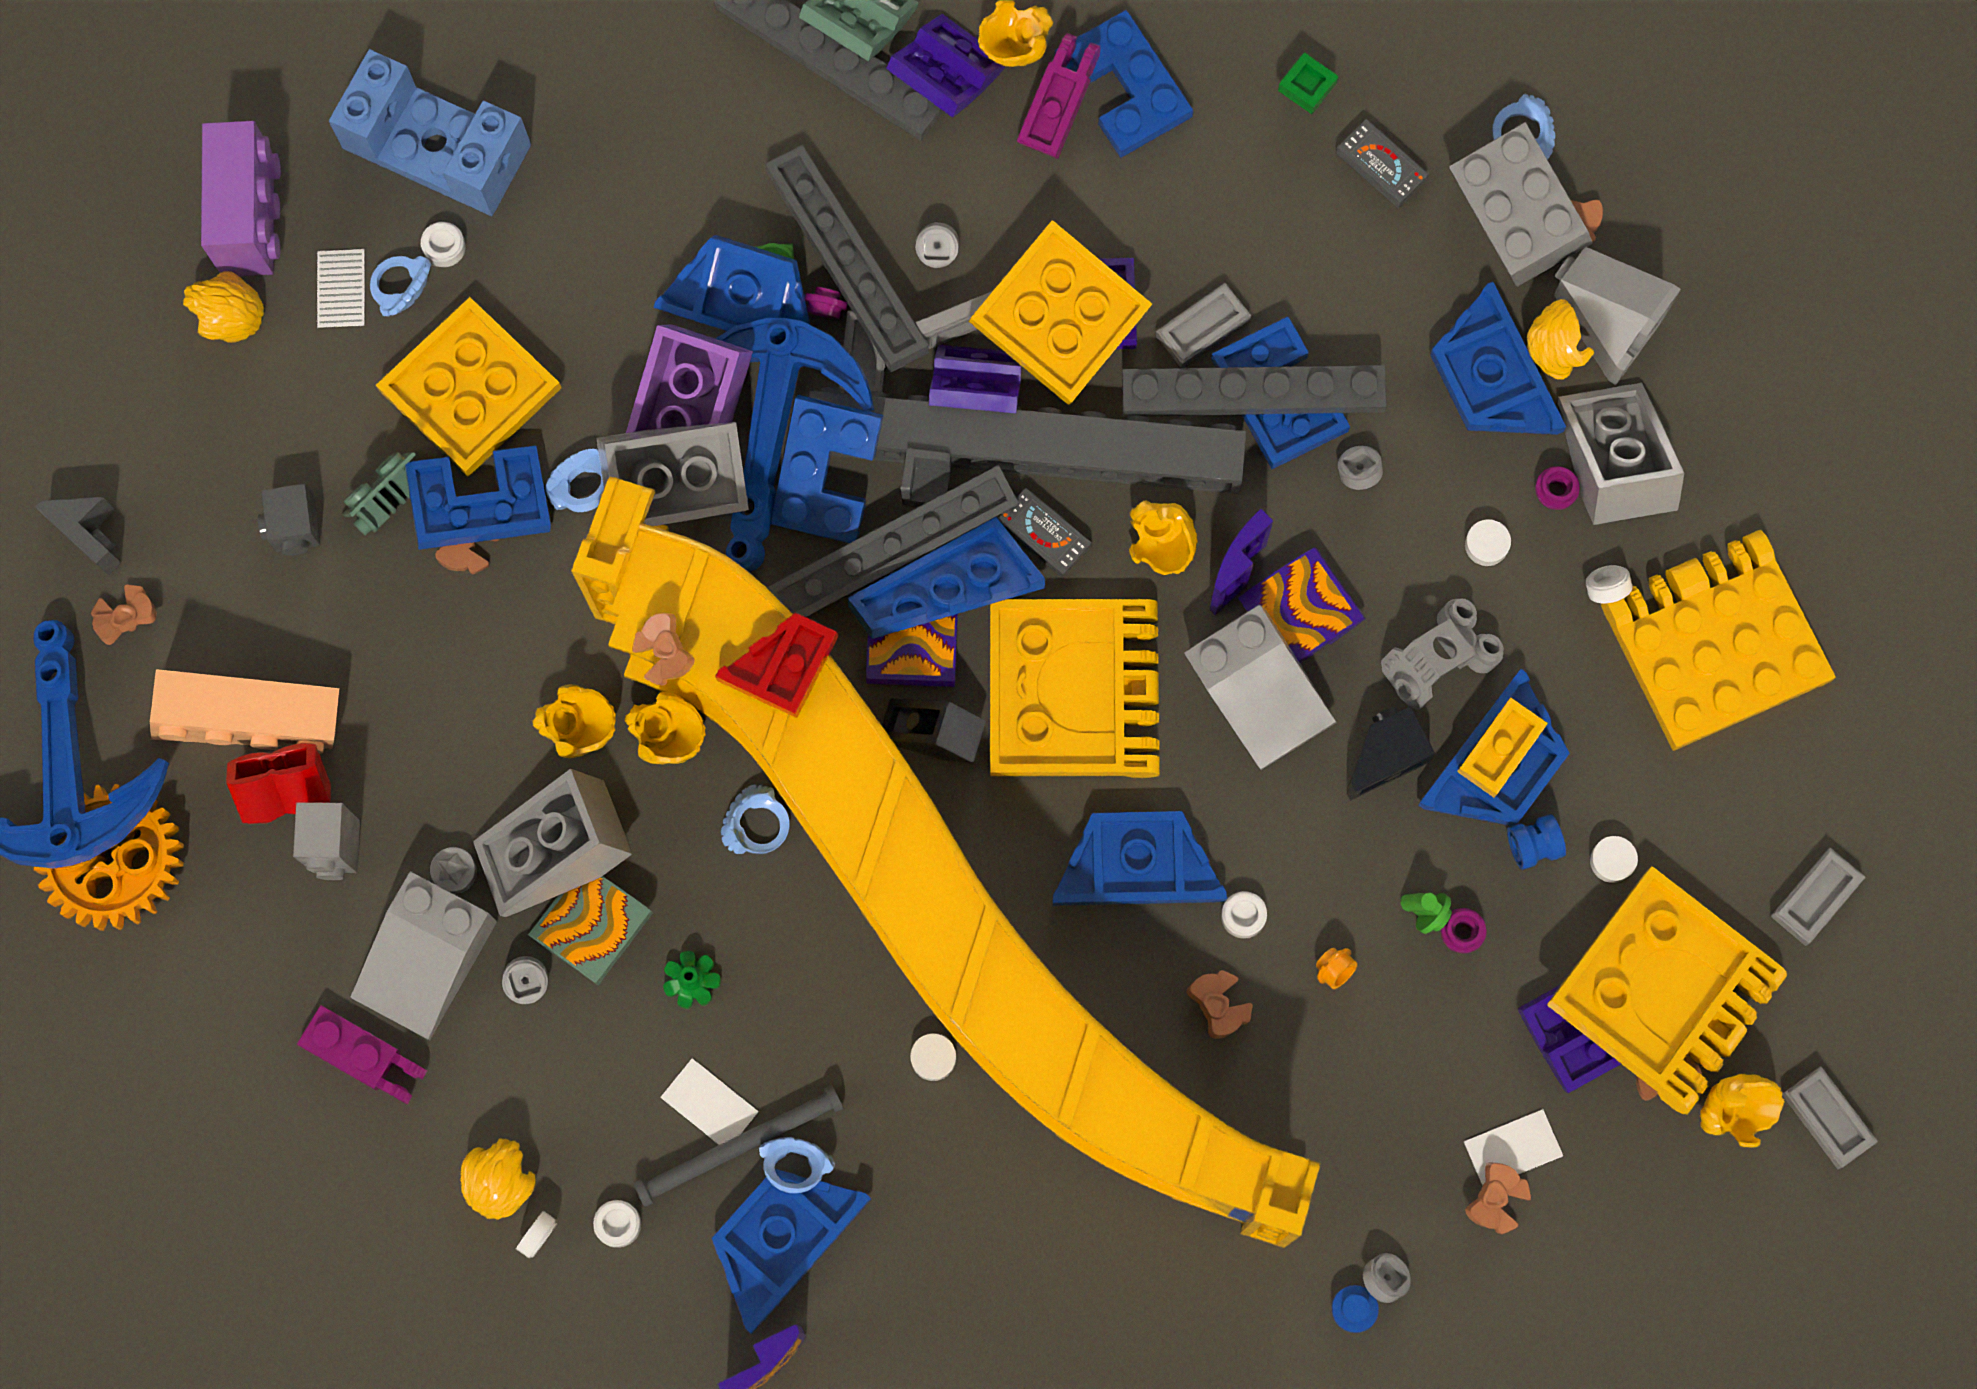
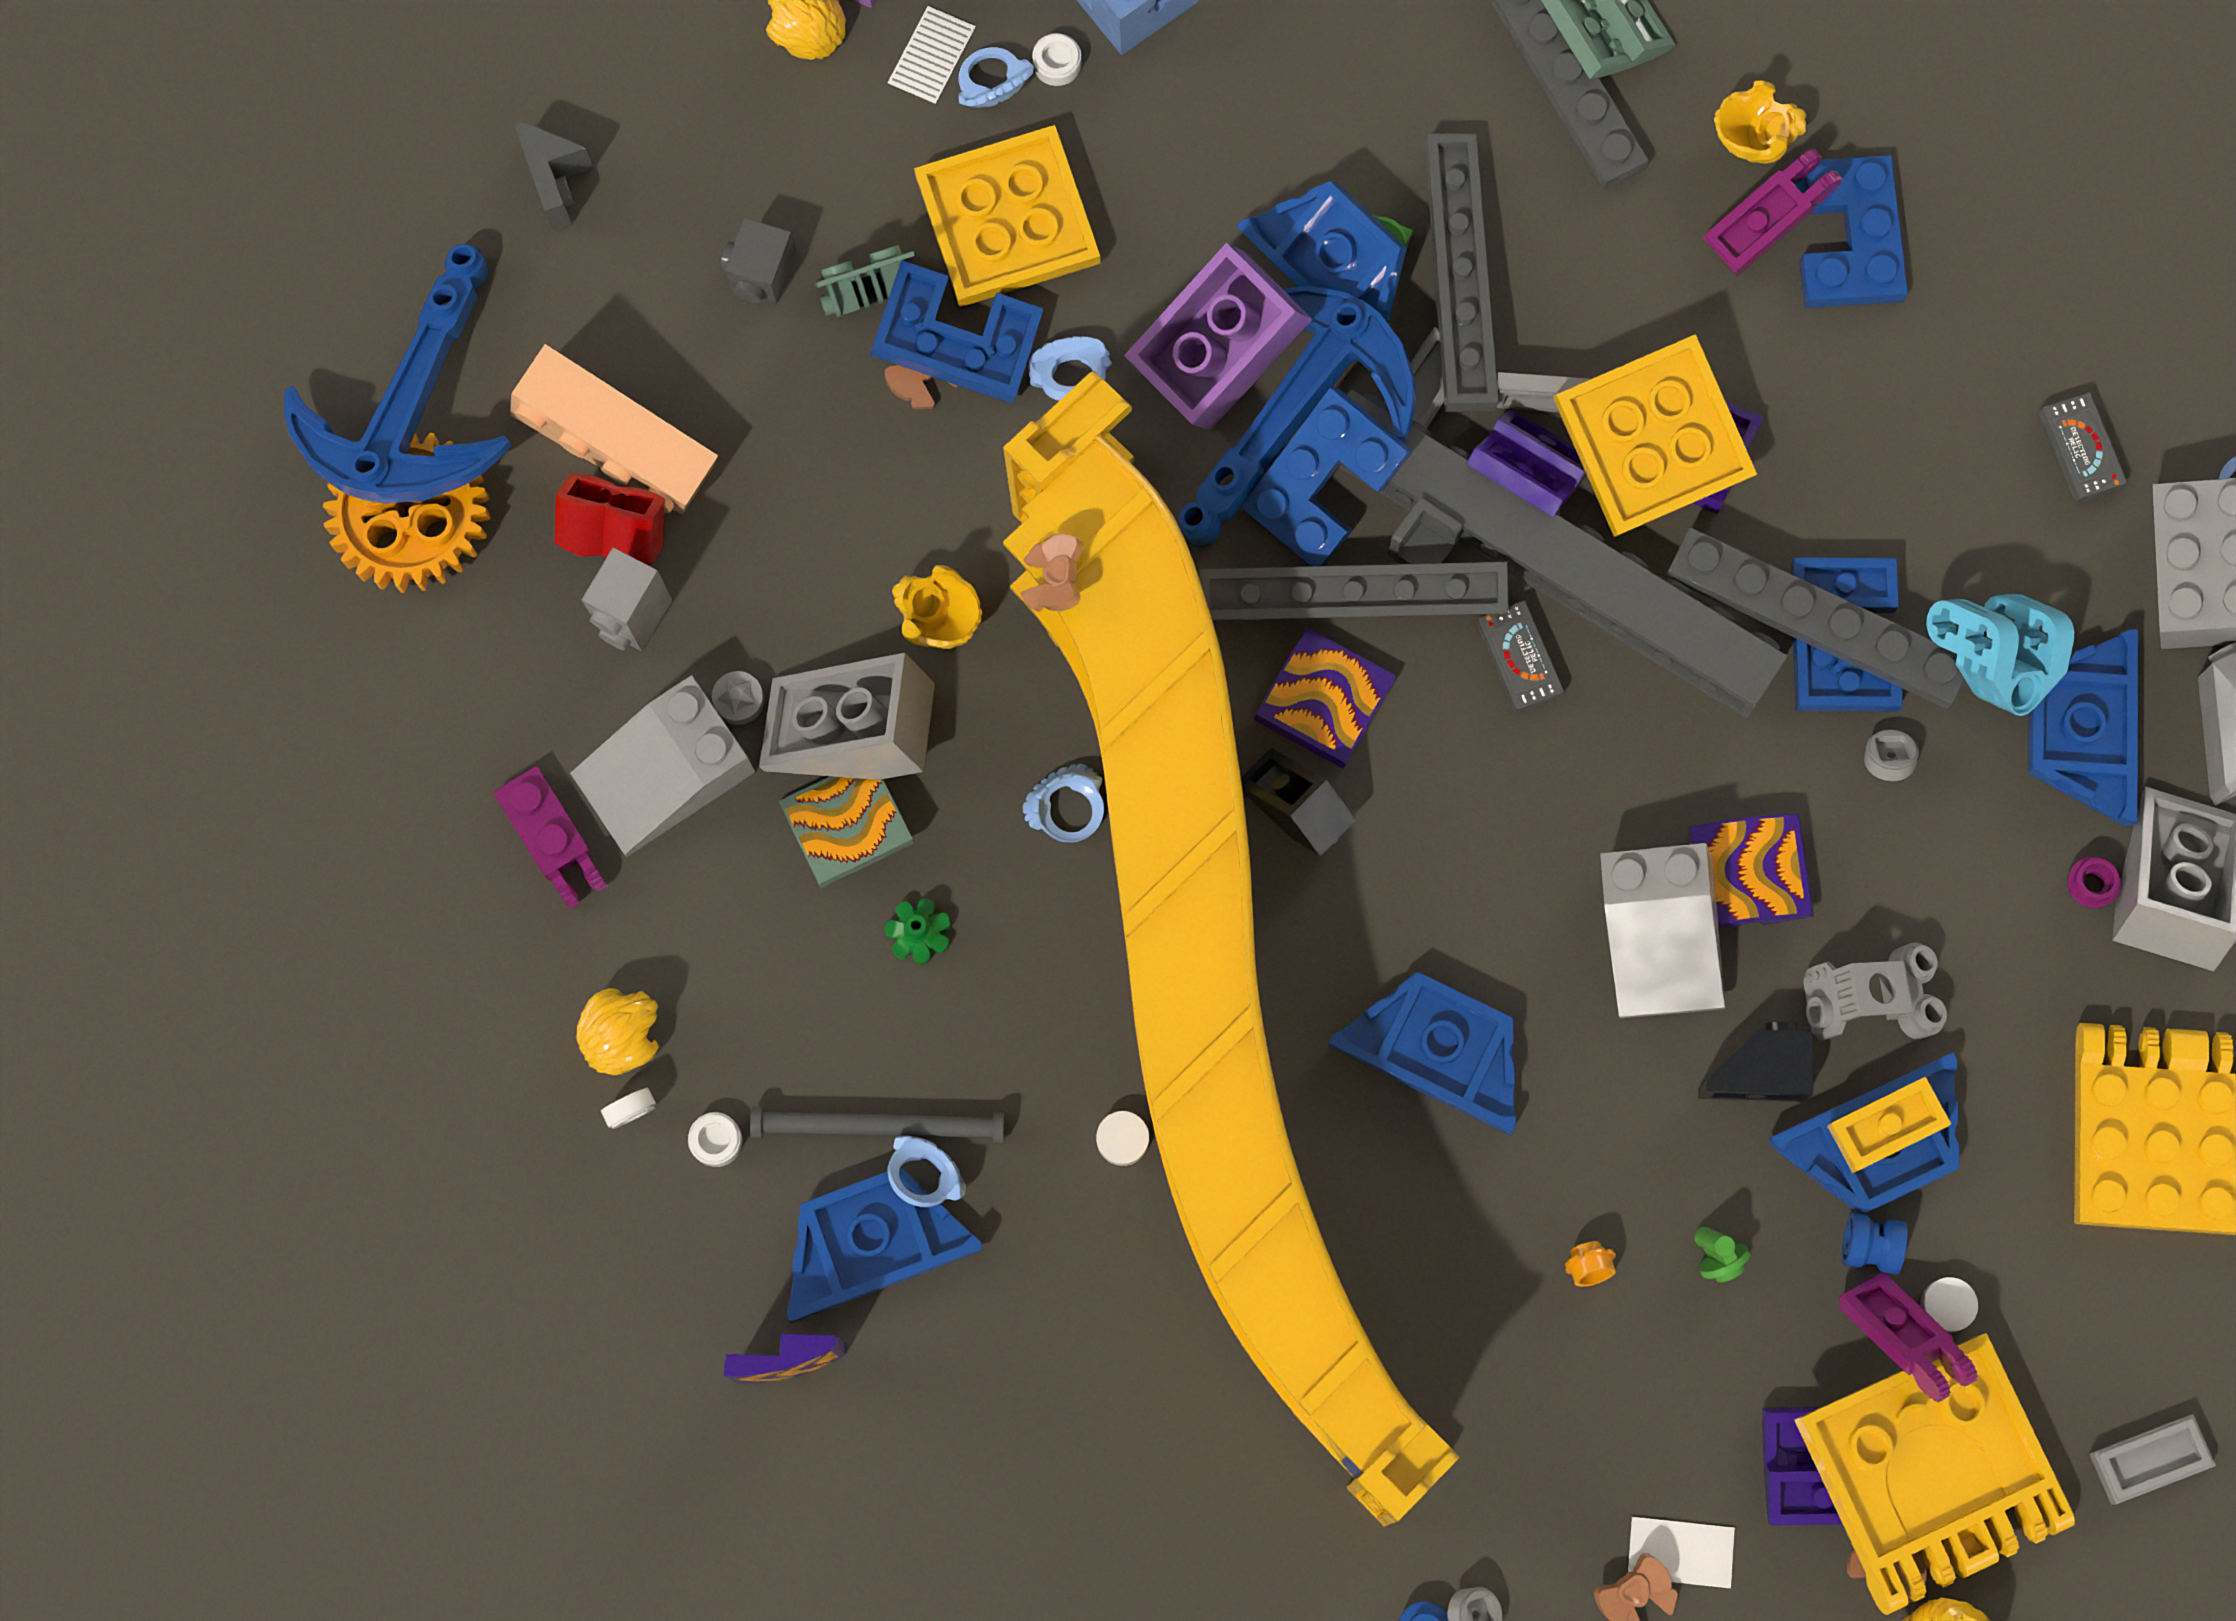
camera: 30 degrees right, 0 degrees up
nougat piece [91,585,157,645] -> none
light grey tile [502,956,548,1004] -> none
light grey slope [596,422,749,526] -> none
yellow hair [625,692,706,764] -> none
white sticker [660,1058,759,1145] -> none
red wing [715,613,839,718] -> none
magenta plate [805,287,848,320] -> none
blue wing [848,517,1045,639] -> none
dark purple slope [886,14,1006,118] -> none
light grey tile [916,222,960,268] -> none
yellow hinge [990,599,1160,778] -> none
yellow hair [1129,500,1198,575] -> none
light grey tile [1156,283,1251,368] -> none
nougat piece [1186,970,1253,1039] -> none
dark purple slope [1209,509,1273,615] -> none
white tile [1221,891,1267,938] -> none
green tile [1278,52,1339,114] -> none
magenta plate [1440,908,1486,954] -> none
white tile [1465,520,1511,566] -> none
yellow hair [1527,299,1594,379] -> none
white tile [1585,565,1633,603] -> none
none -> magenta hinge [1839,1272,1978,1403]
none -> medium azure piece [1926,594,2074,716]

